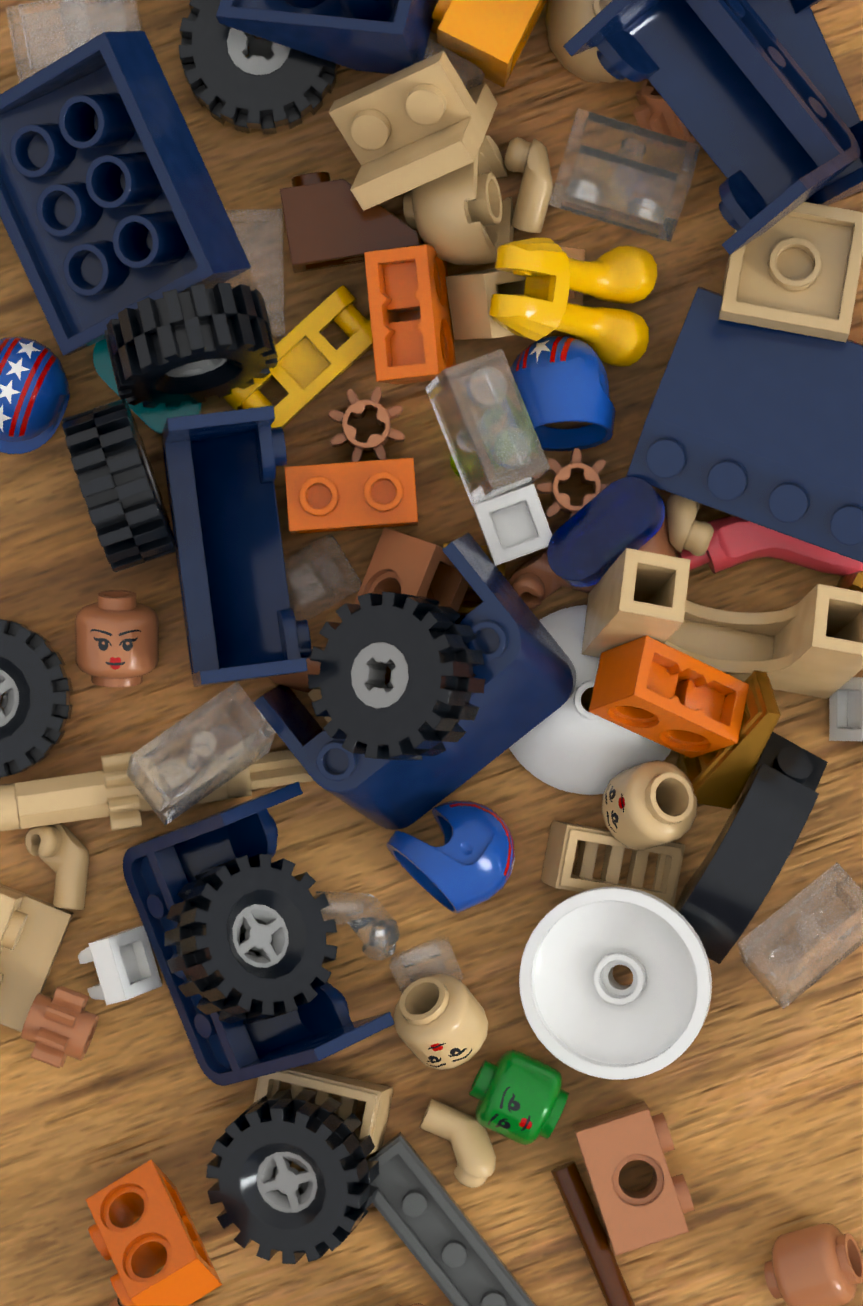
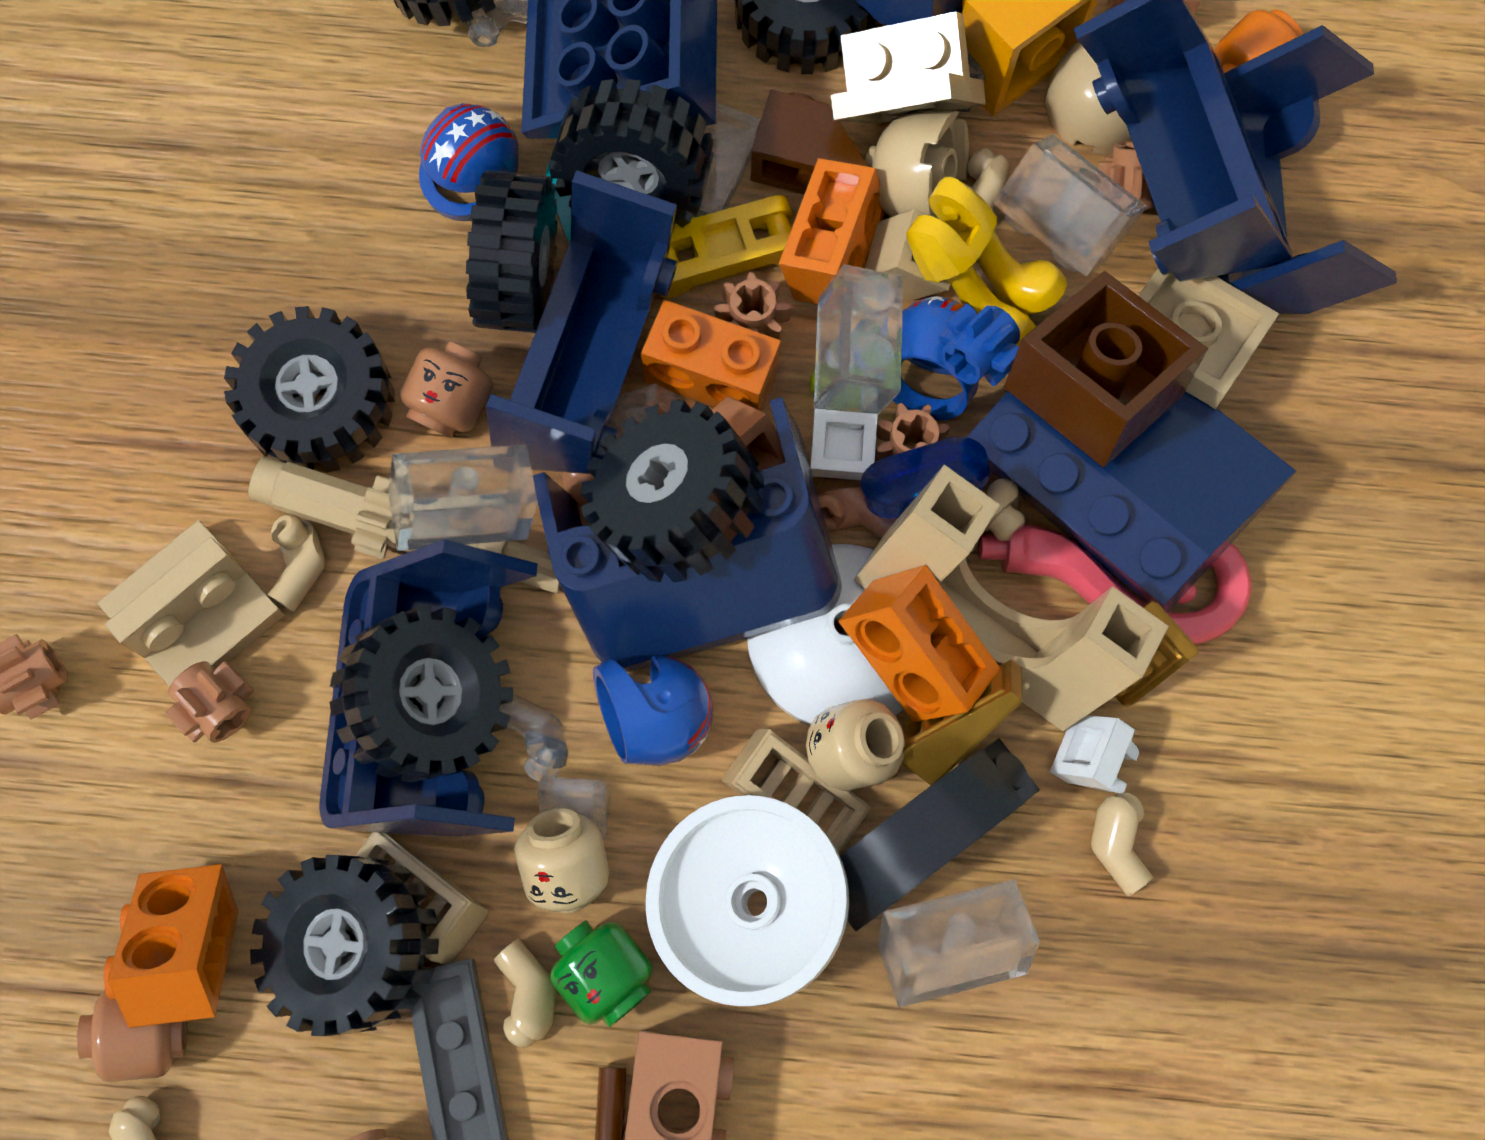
camera: 25 degrees right, 15 degrees down
white tile [78,925,162,1005] -> none
none -> blue gear [939,303,1020,386]
none -> reddish brown brick [1004,270,1208,468]

